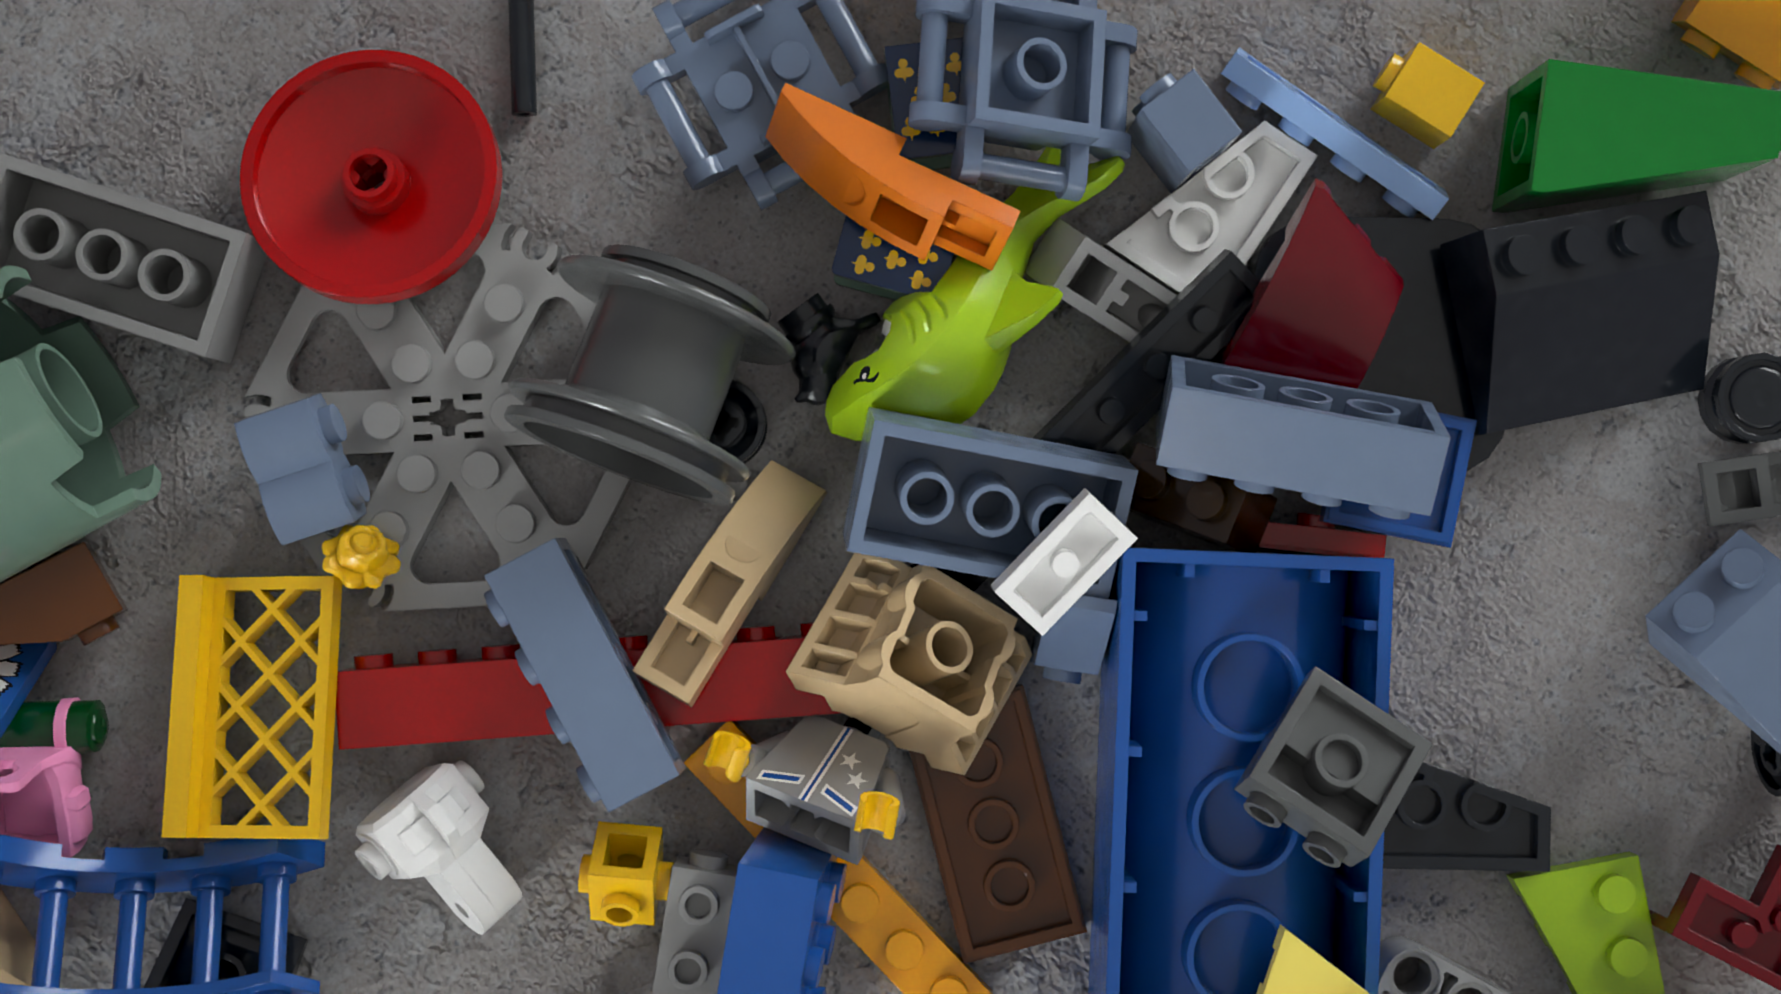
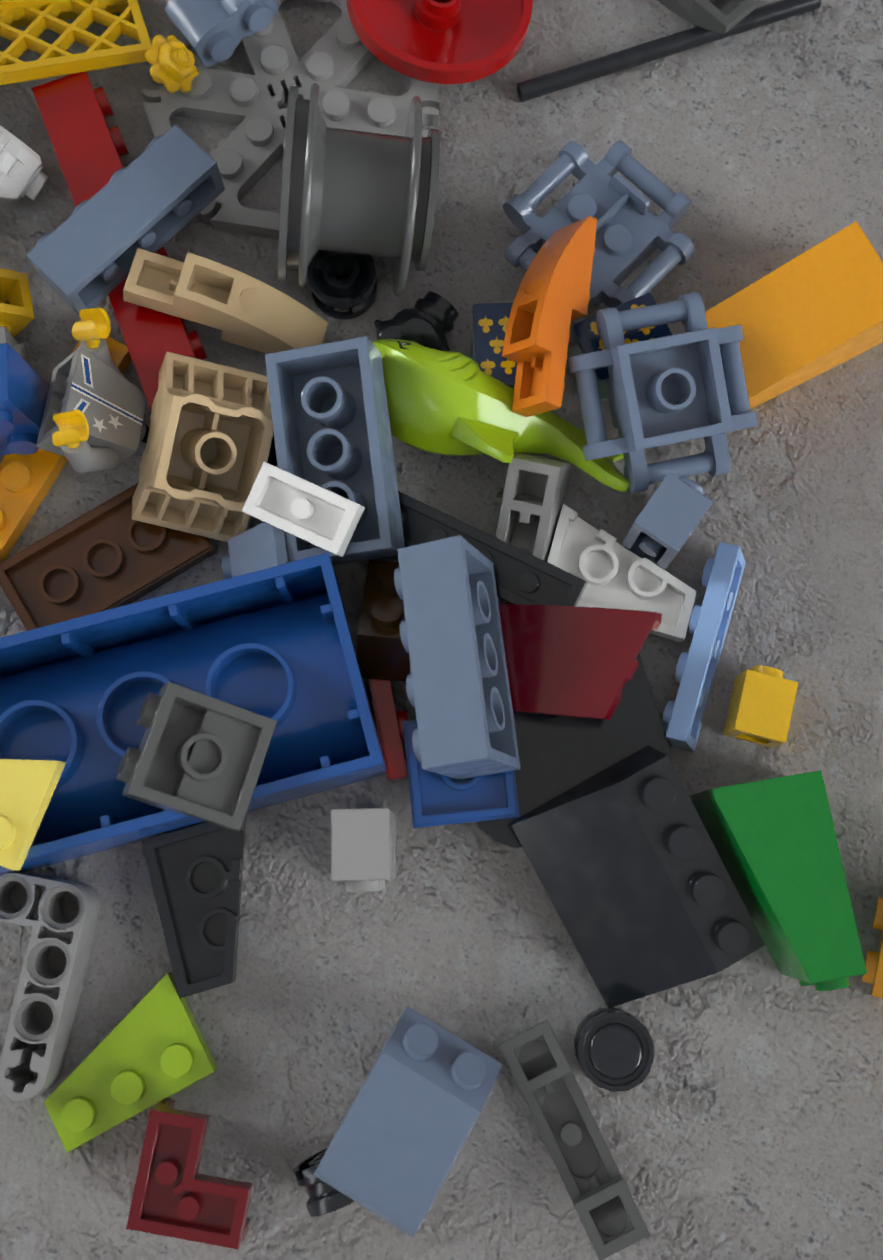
camera: 75 degrees right, 10 degrees down
none -> light grey brick [331,808,397,892]

